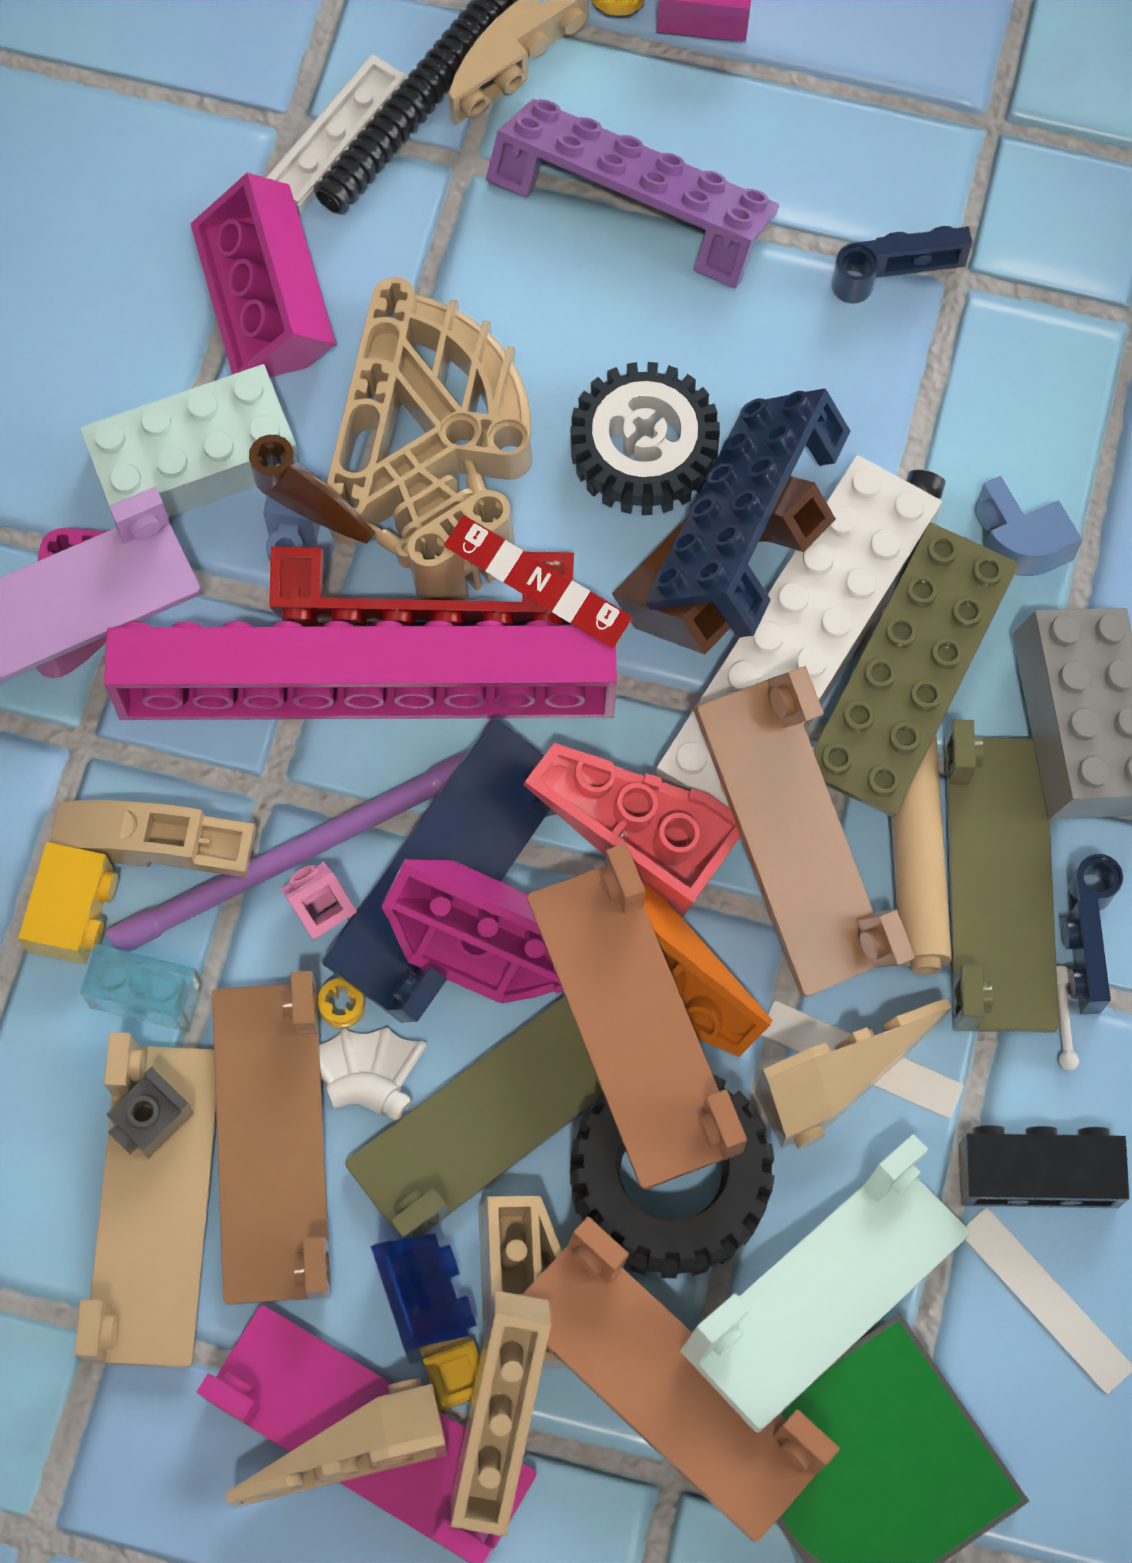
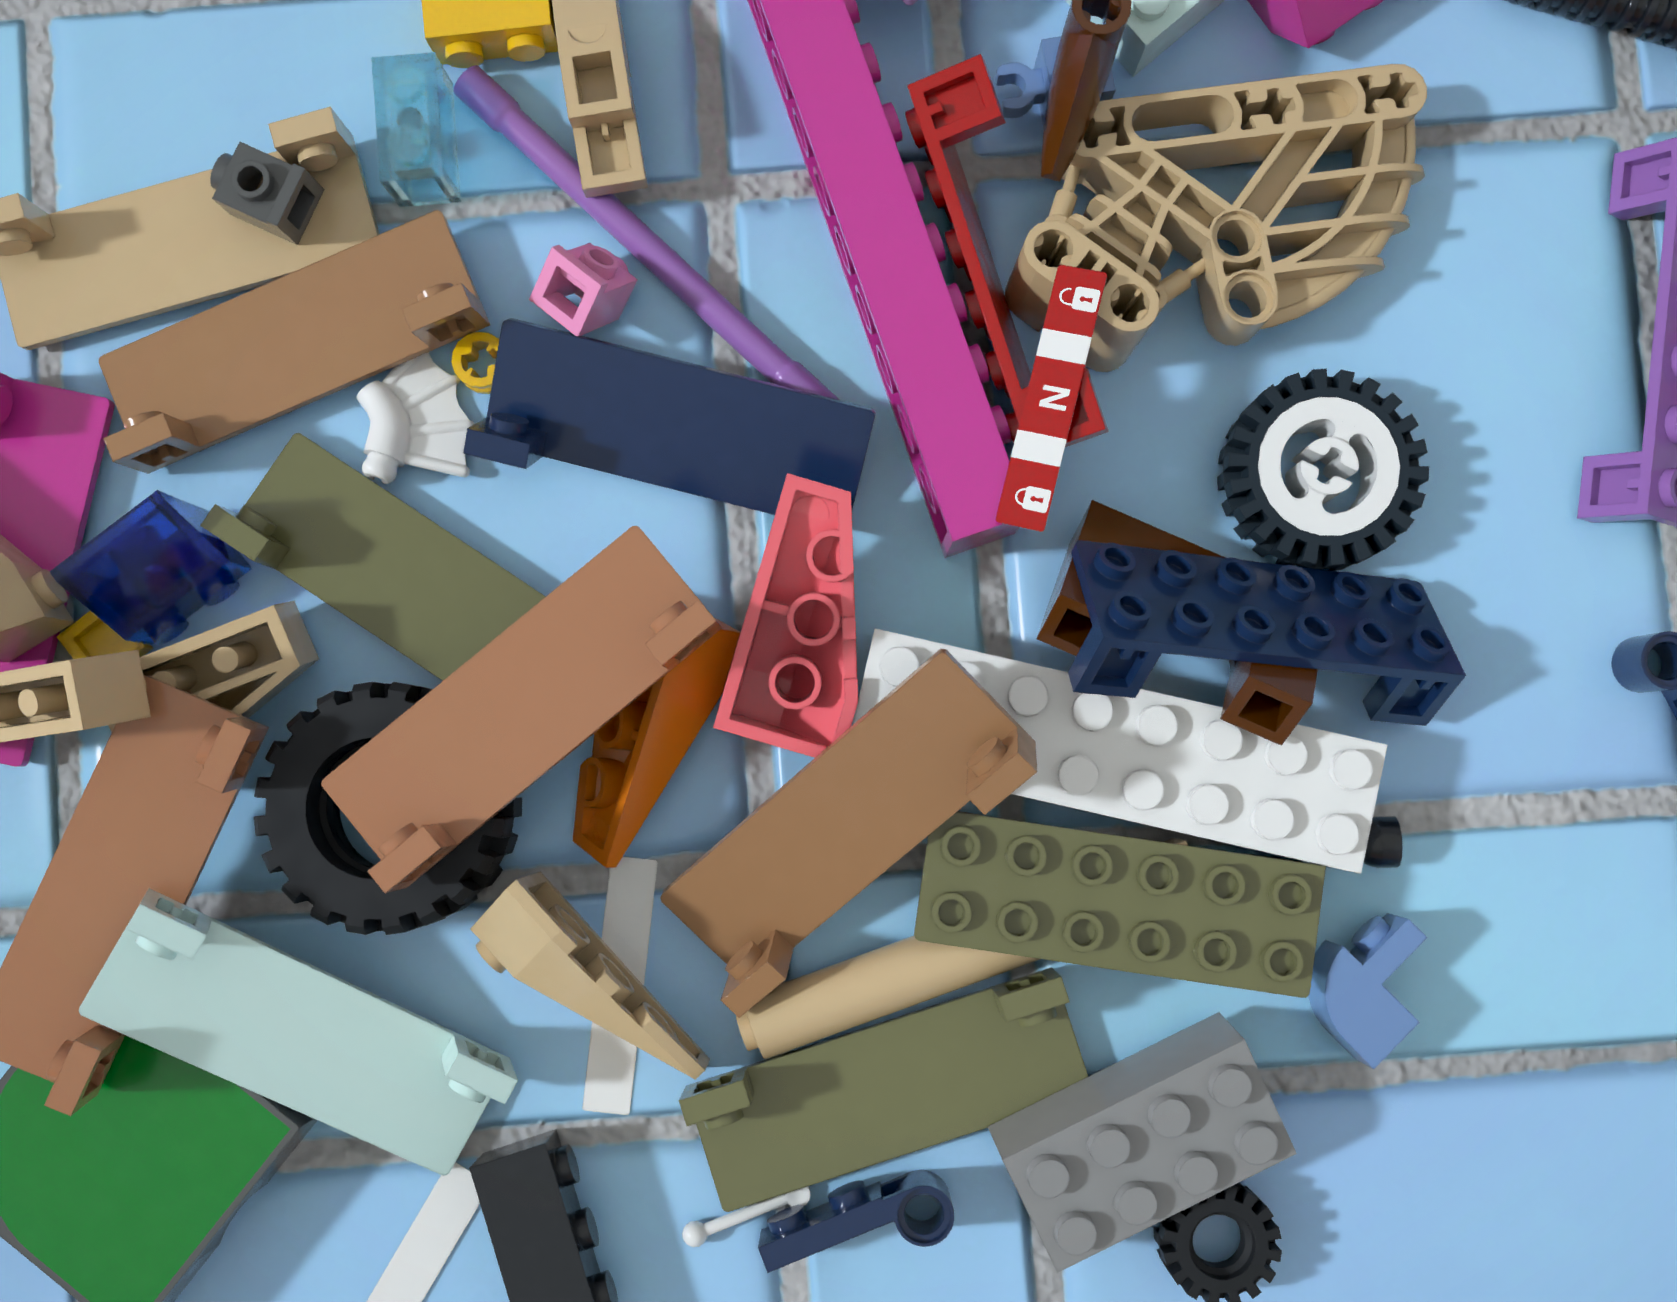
camera: 75 degrees right, 15 degrees up
dark pink wedge [382,859,563,1004] -> none

